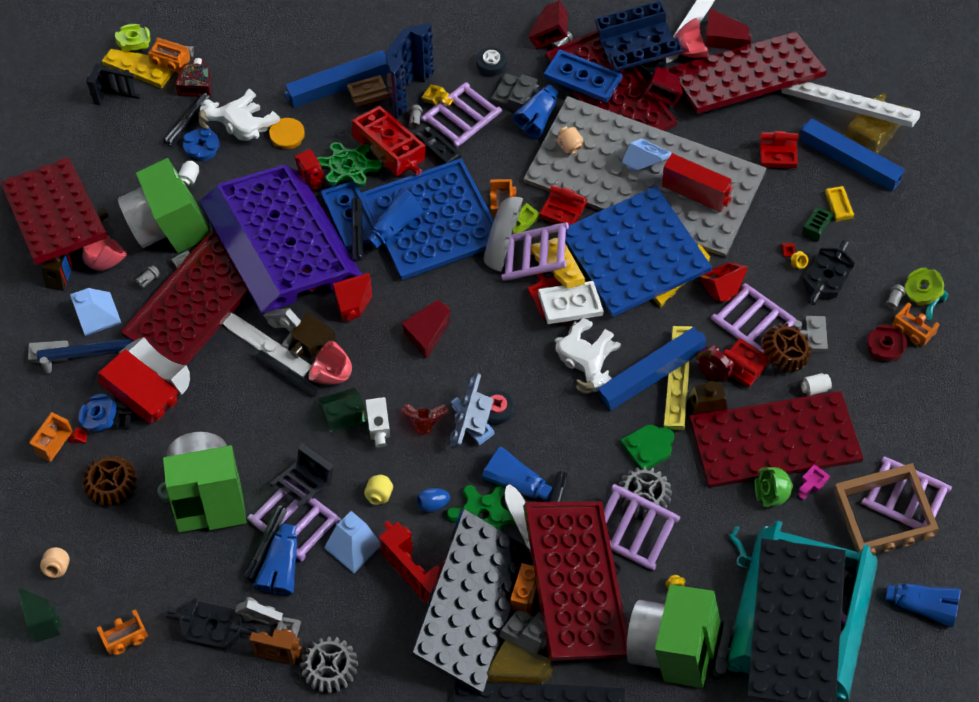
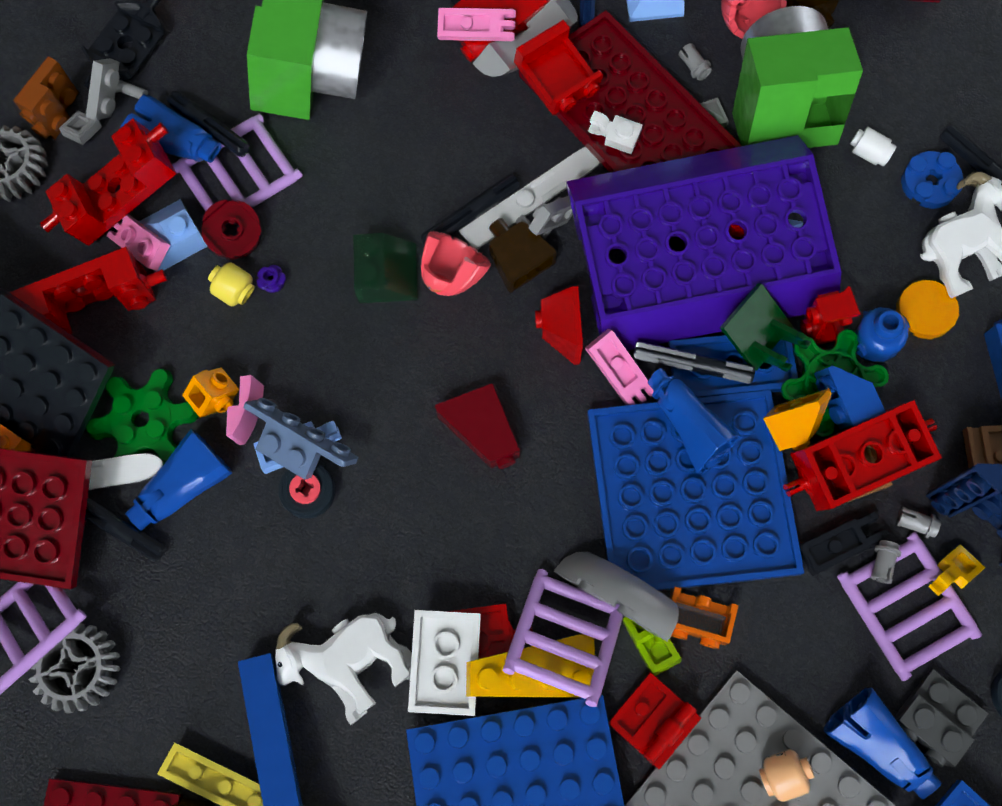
camera: 110 degrees right, 15 degrees up
black plate [270,444,334,508] -> none
white torso [366,397,390,448] -> none
clear red axle [401,403,448,434] -> none
blue animal [417,488,450,512] -> none
green plate [620,425,674,470] -> none
none -> red brick [40,118,177,246]
none -> bright pink hinge [106,214,170,271]
none -> light orange brick [182,367,239,418]
none -> dark red plate [201,200,262,260]
none -> bright pink slope [226,375,264,445]
none -> dark purple plate [256,265,286,293]
none -> bright pink hinge [437,8,516,41]
none -> red panel [514,20,603,116]
none -> bright pink hinge [585,329,654,405]
none -> white plate [588,110,643,154]
none -> dark green plate [720,283,811,372]
none -> light orange slope [763,388,832,451]
none -> blue slope [814,366,886,430]
none -> blue piece [855,307,910,362]
none -> light grey pin [871,540,901,584]

